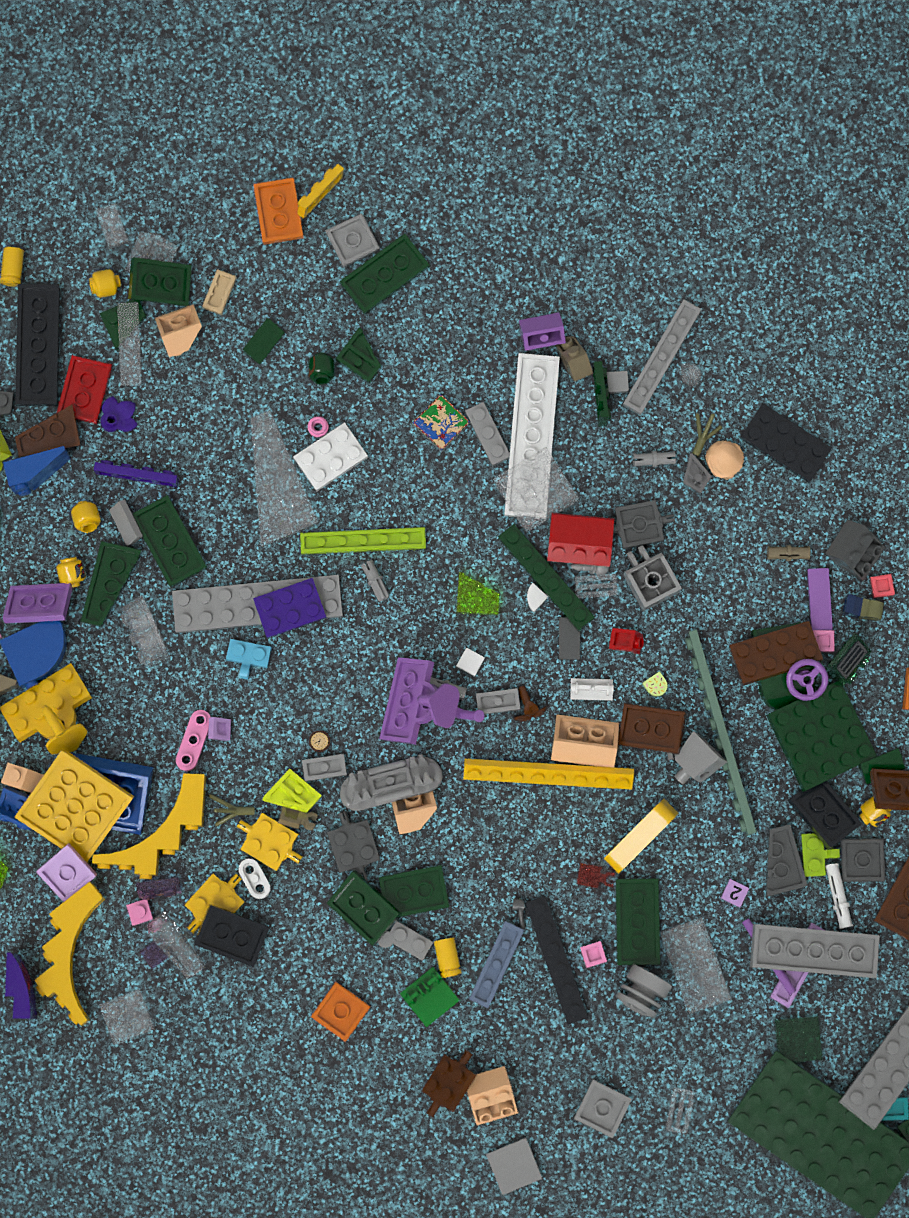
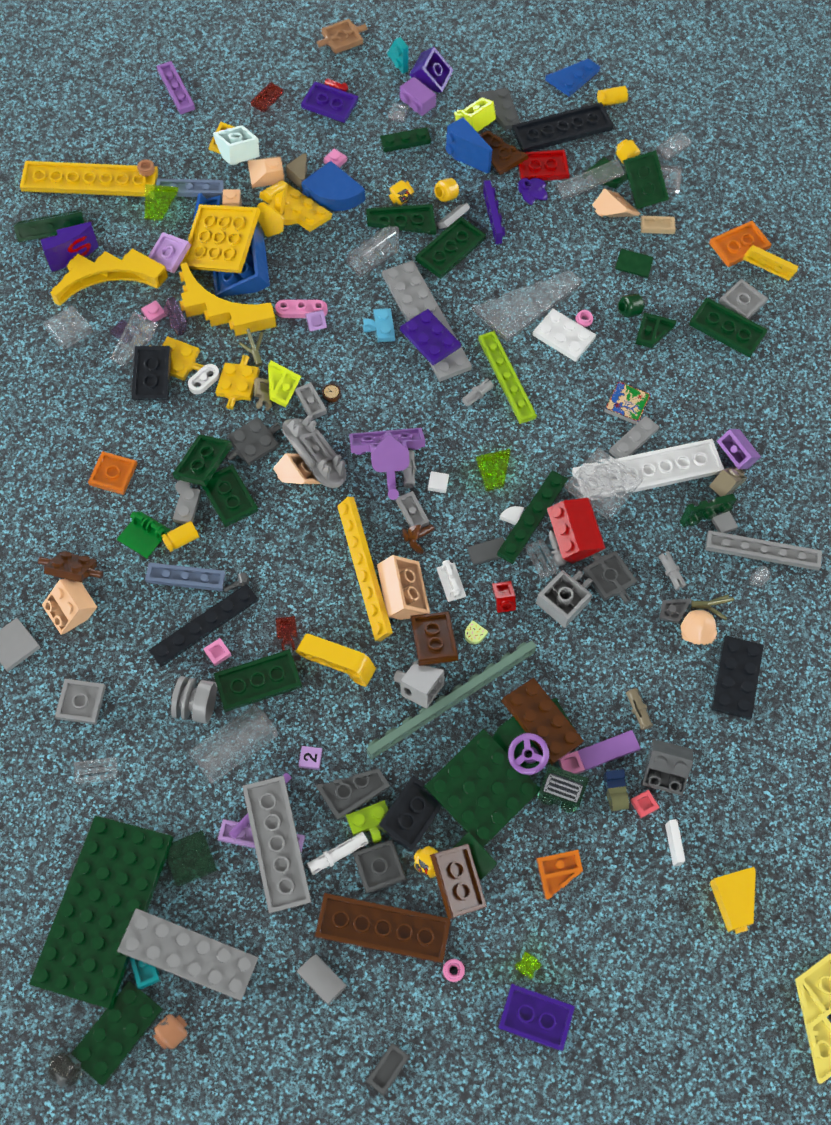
camera: 70 degrees right, 15 degrees down
medium lavender plate [3,583,73,623] -> none

